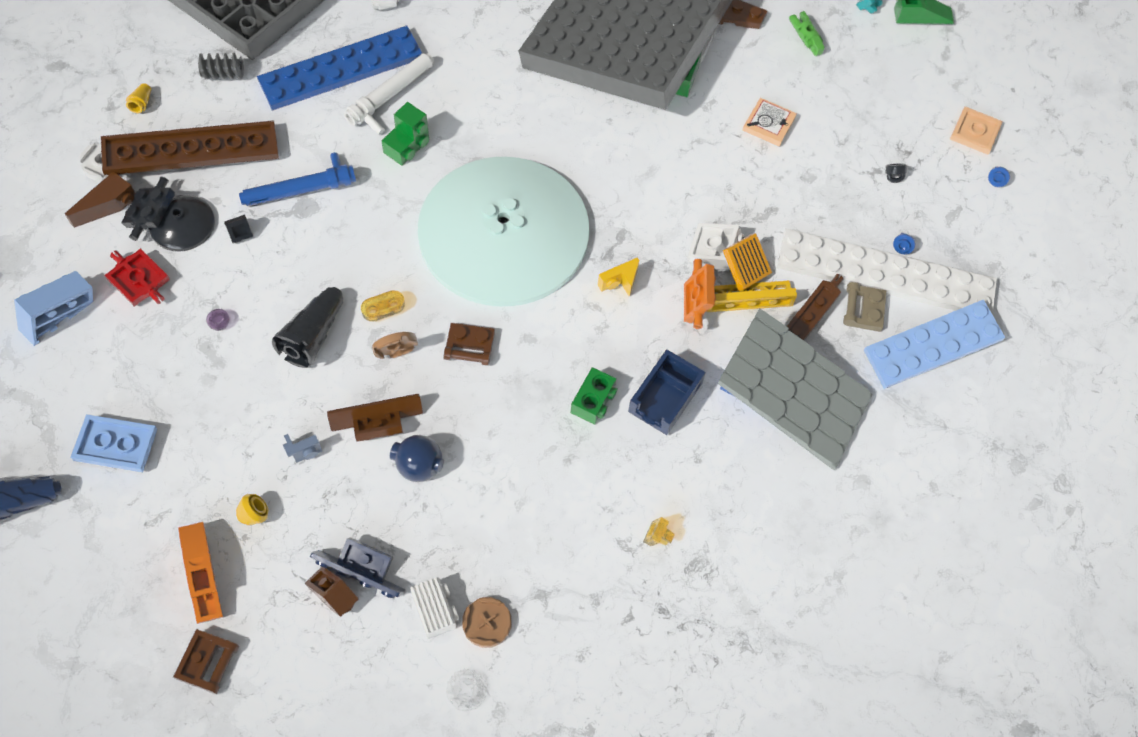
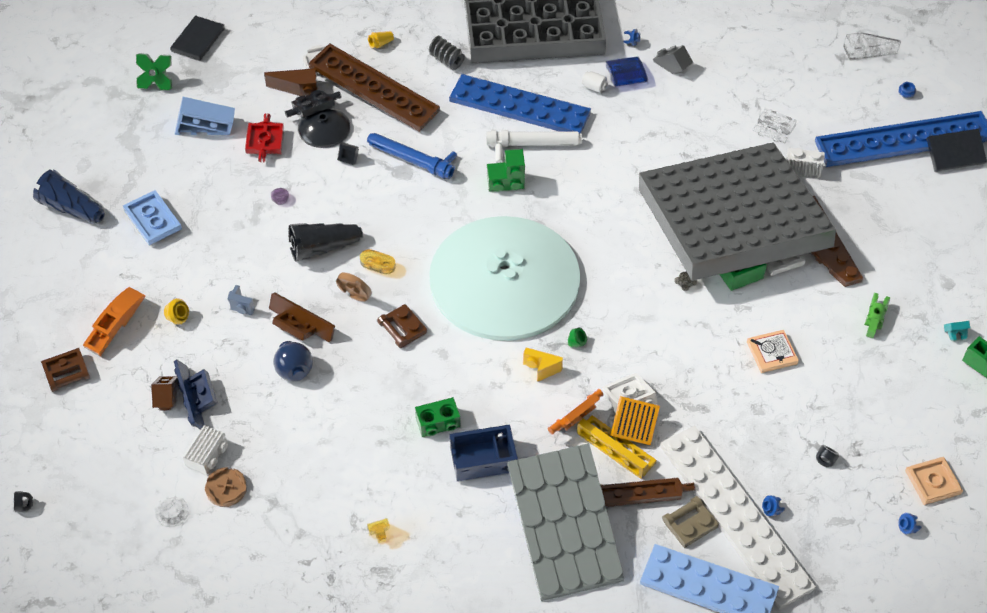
camera: 50 degrees right, 10 degrees down
none -> green tile [568,327,587,348]
none -> clear smoke plate [674,271,697,291]

